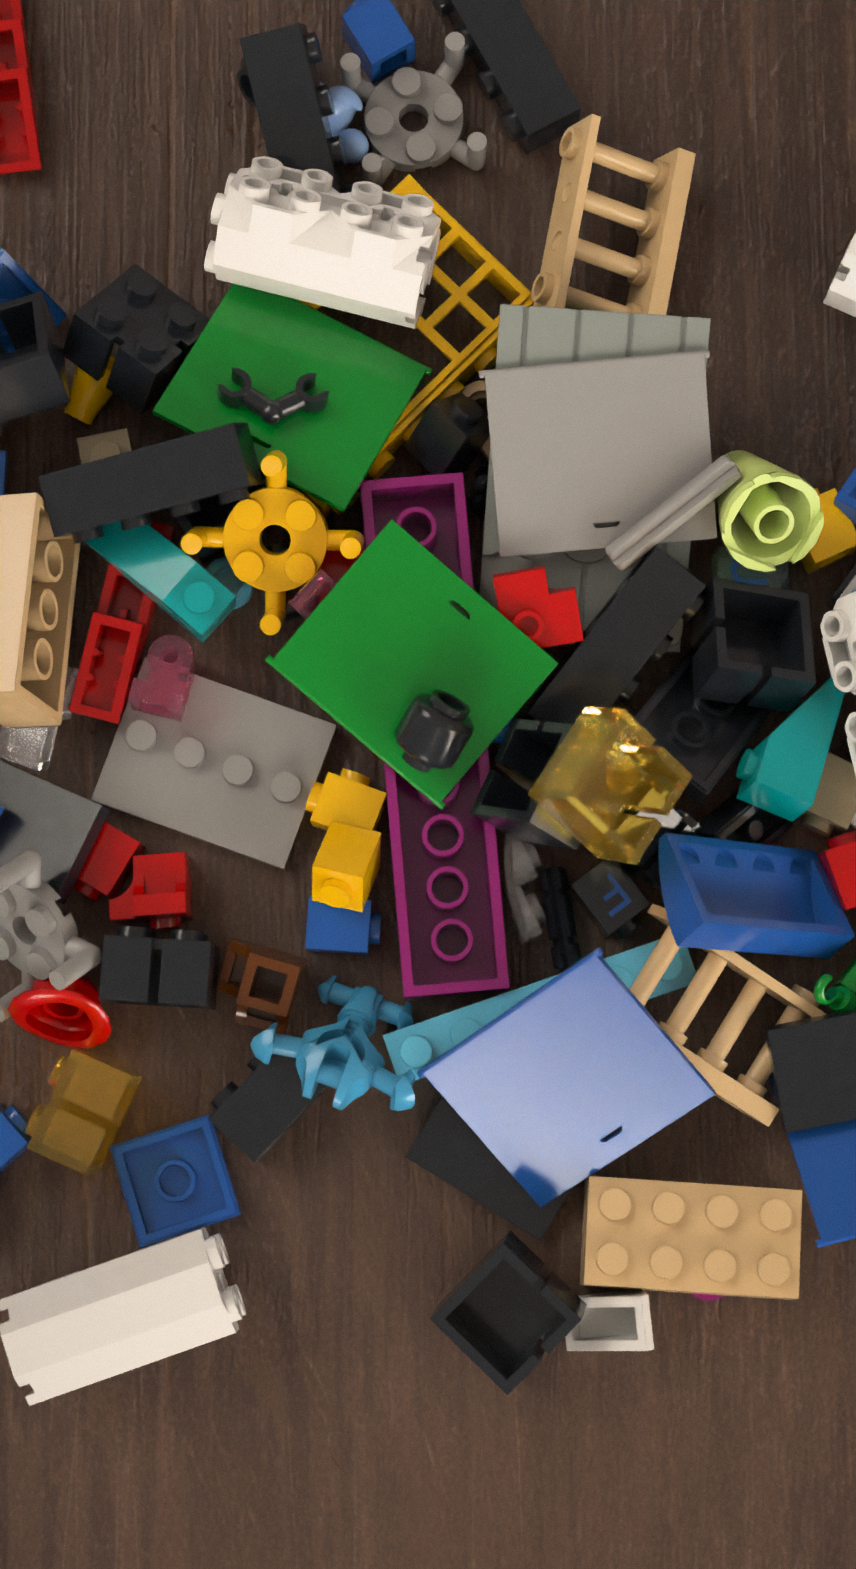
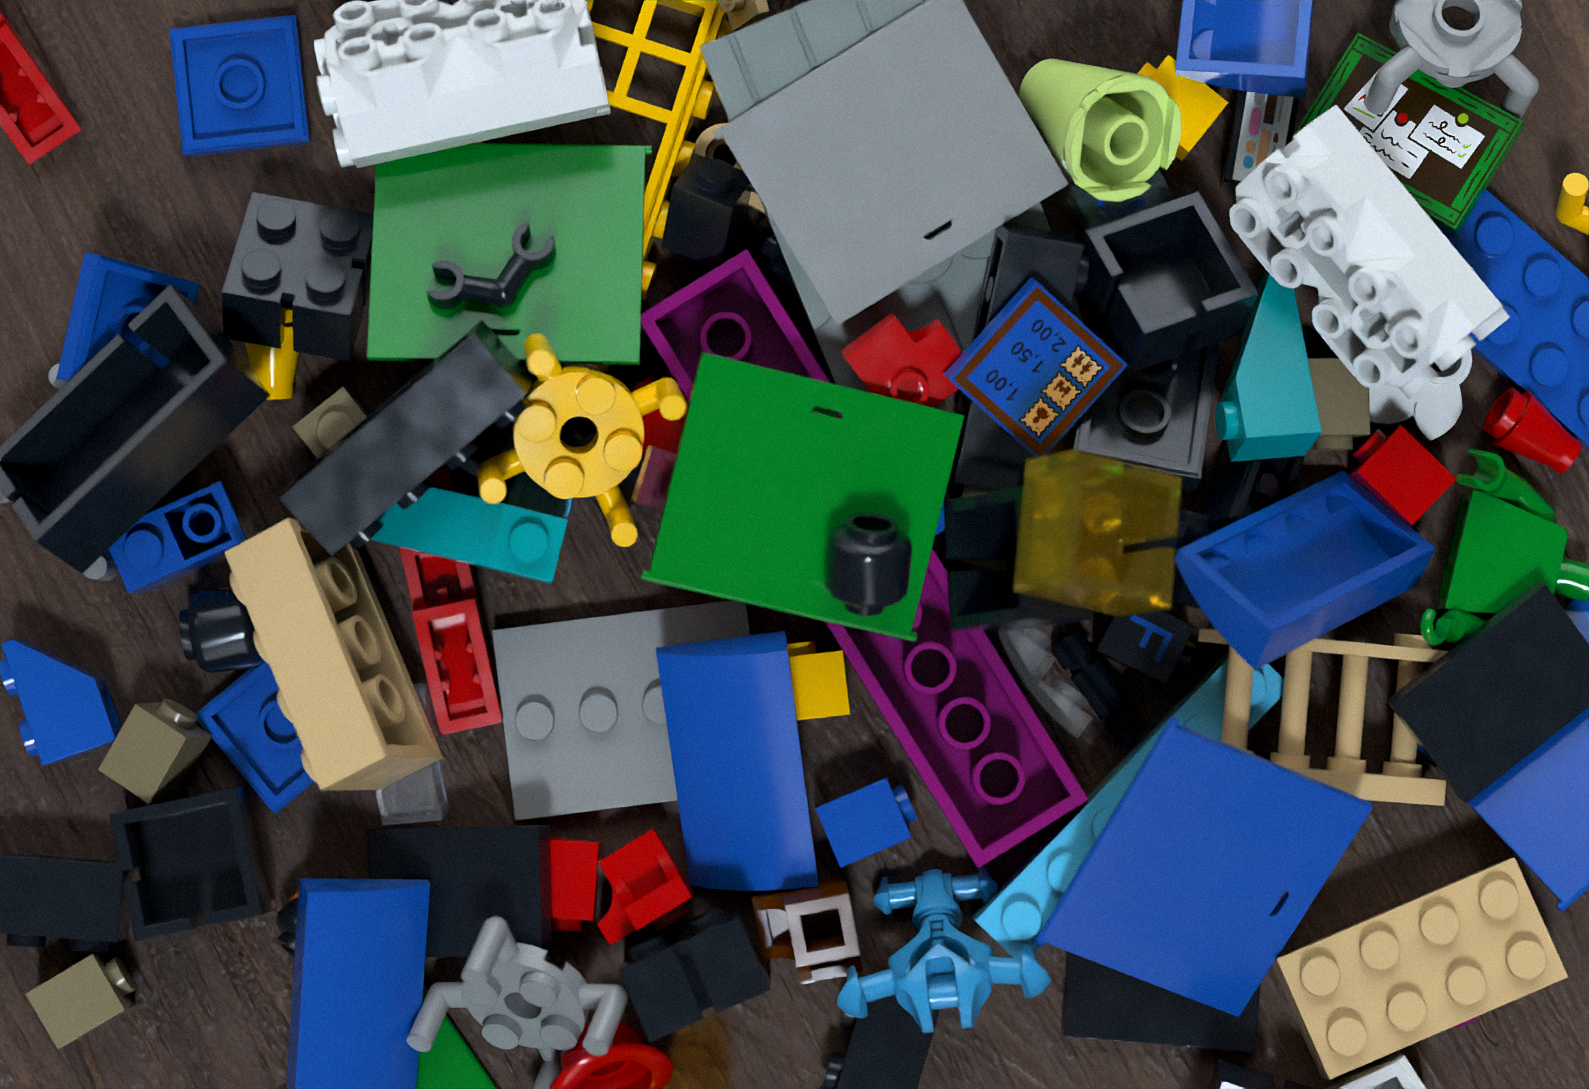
camera: 30 degrees left, 5 degrees up
clear pink leg [128,634,195,722] -> none
yellow brick [312,821,381,912] -> none
light grey axle [605,455,742,570] -> none
none -> blue tile [169,15,312,158]
none -> blue slope [656,631,818,891]
none -> tile [944,277,1127,461]

